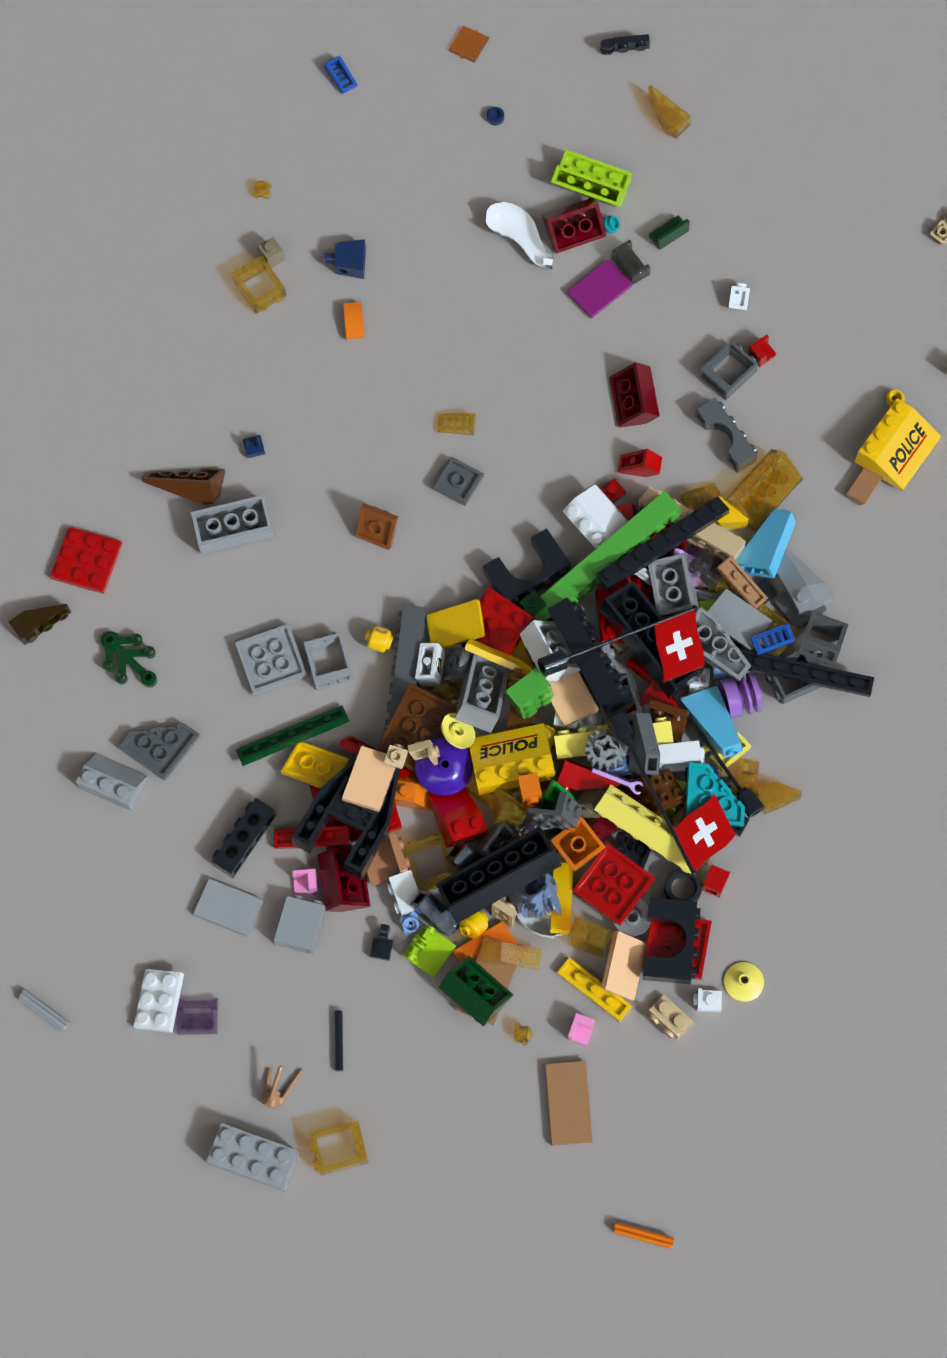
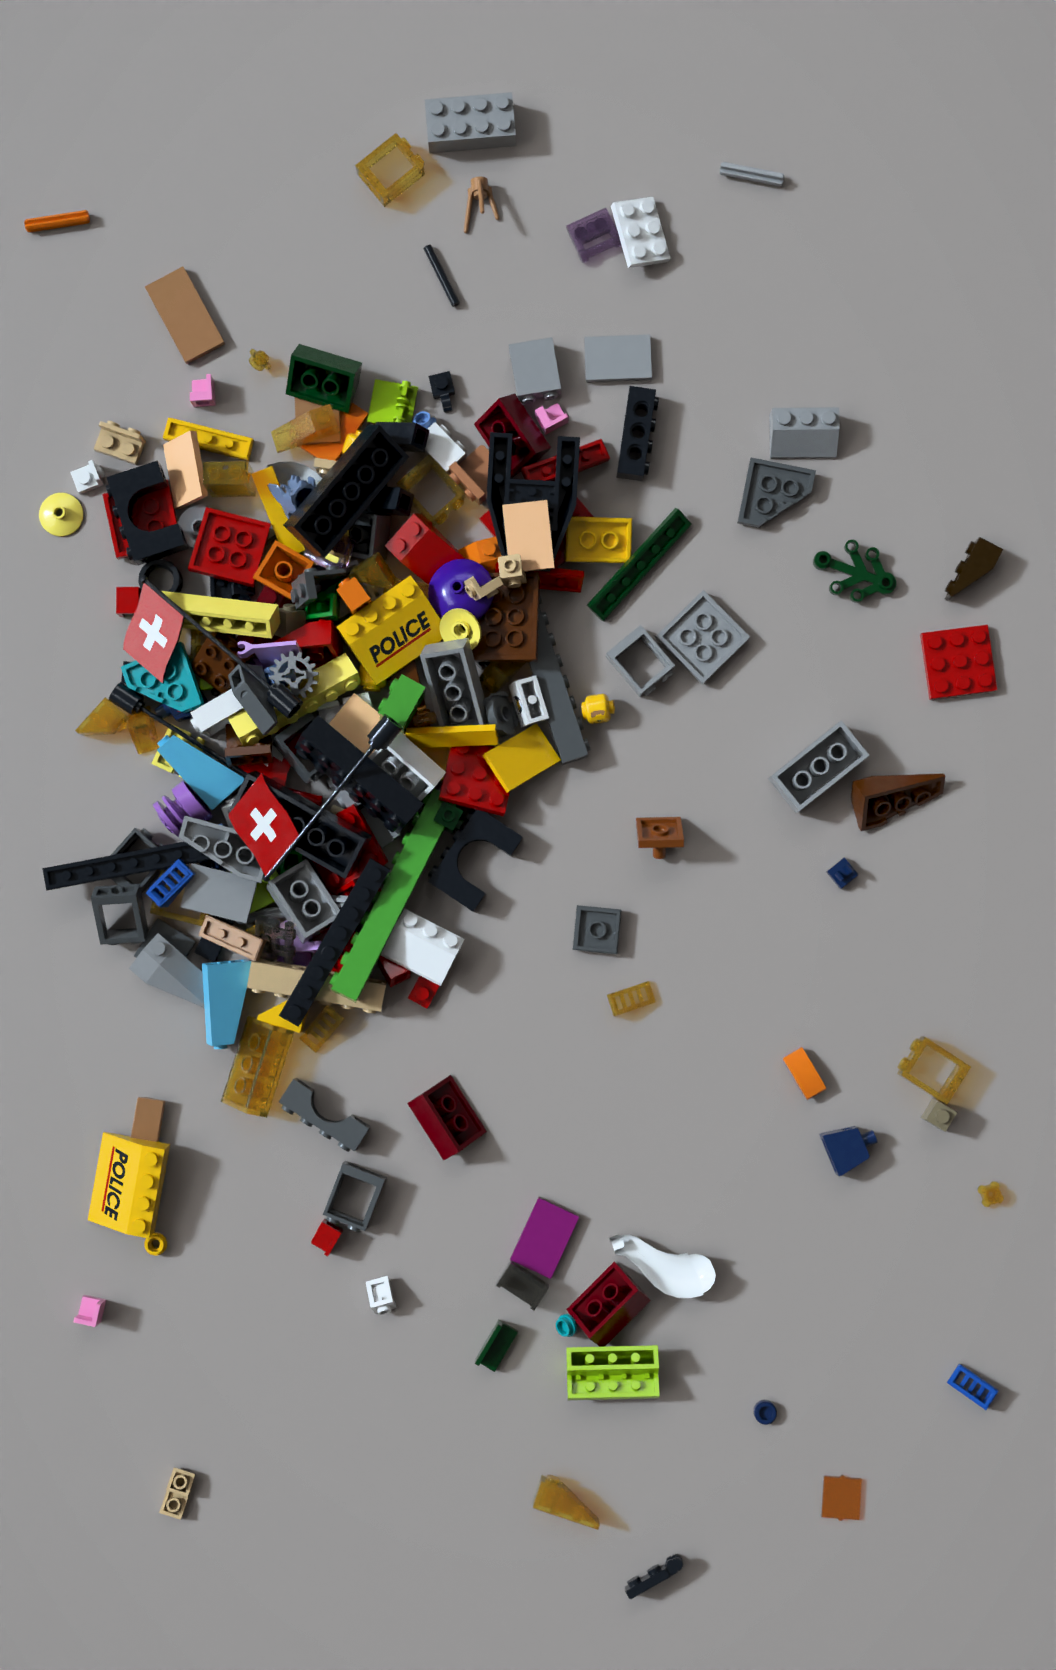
camera: 155 degrees right, 15 degrees up
red slope [618,448,662,477] -> none

